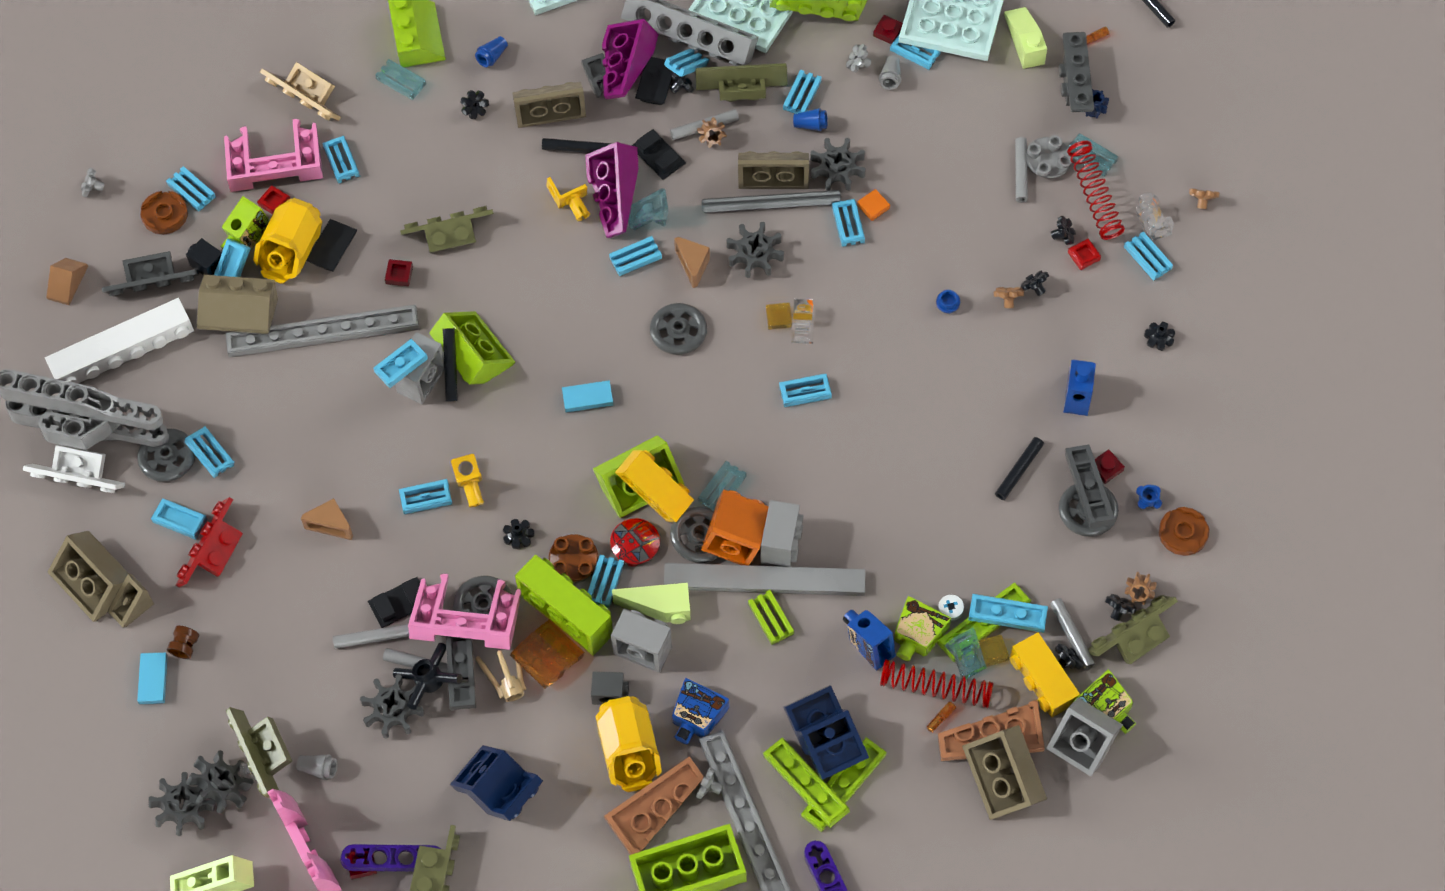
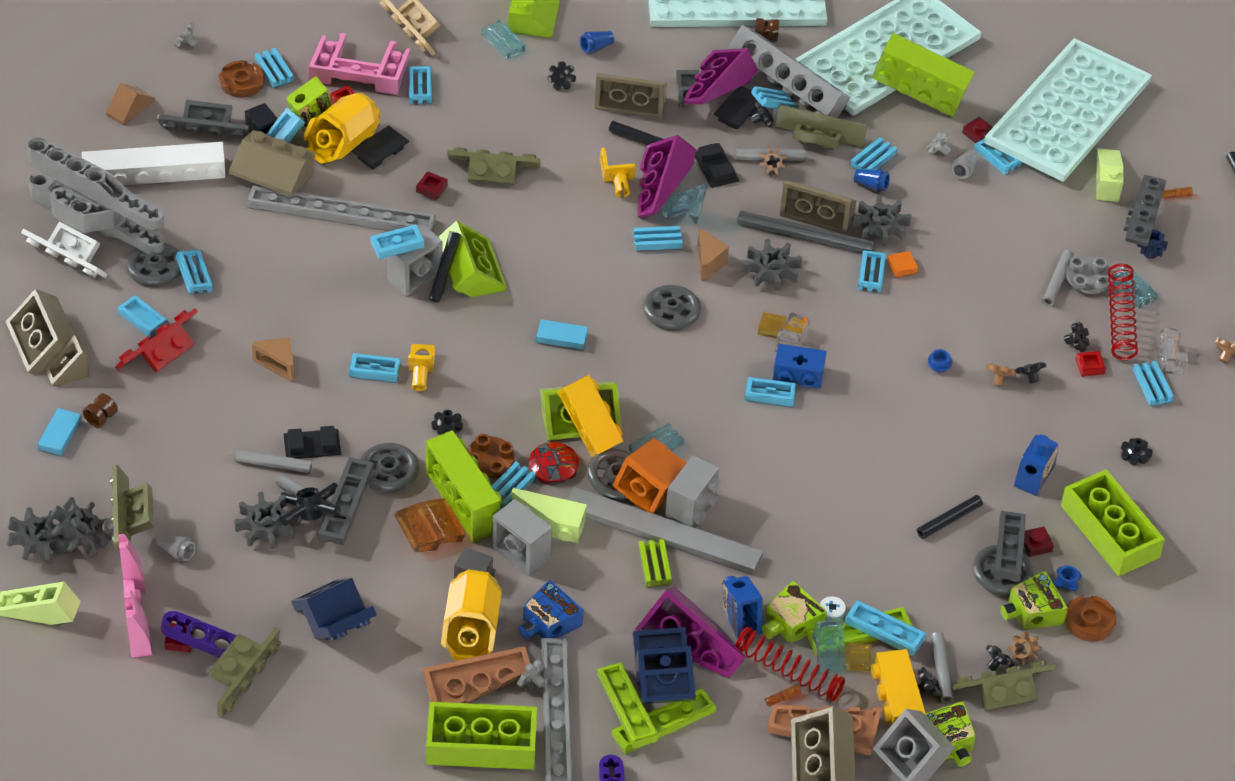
camera: 15 degrees right, 15 degrees down
bright pink wedge [408,574,521,650] -> none
tan plant [475,648,526,702] -> none
none -> magenta wedge [635,587,747,678]
none -> blue brick [773,343,827,388]
none -> lime torso [1000,571,1068,630]
none -> lime brick [1061,469,1165,577]

